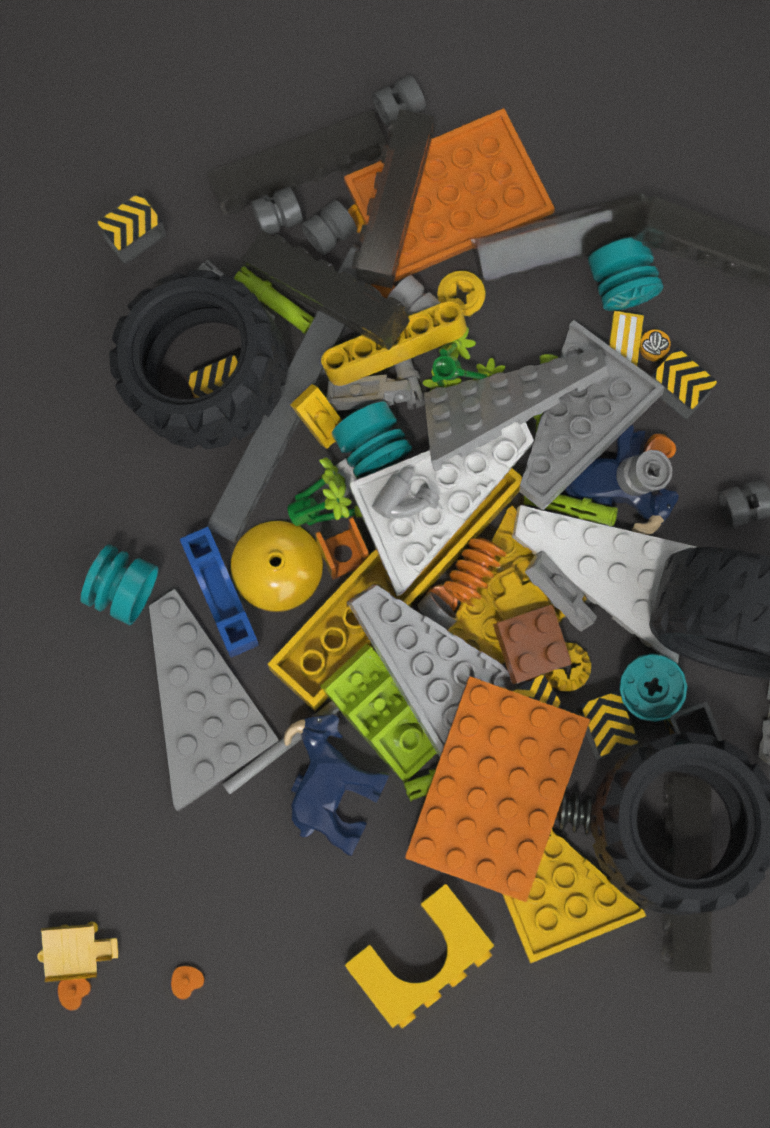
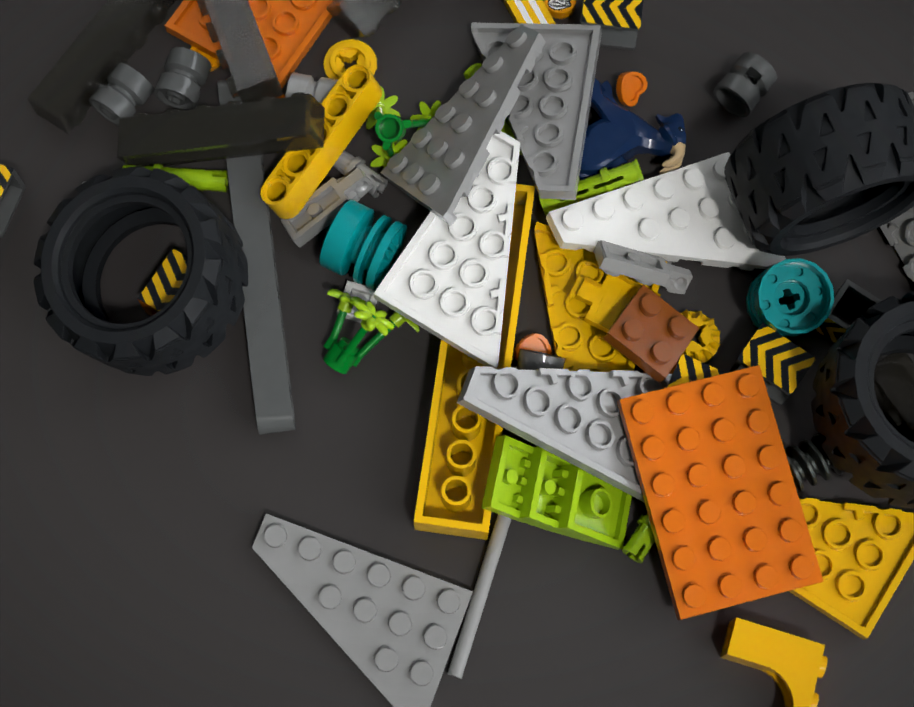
camera: 35 degrees left, 5 degrees down
teal wheel [80,544,158,626] -> none
blue arch [180,527,259,658] -> none
yellow dish [231,521,323,612] -> none
dark blue animal [283,714,390,856] -> none
yellow plate [290,384,342,449] -> none
orange piece [315,517,369,580] -> none
light grey plant [372,468,439,519] -> none
orange piece [443,537,507,607] -> none
light grey wheel [617,450,672,496] -> none

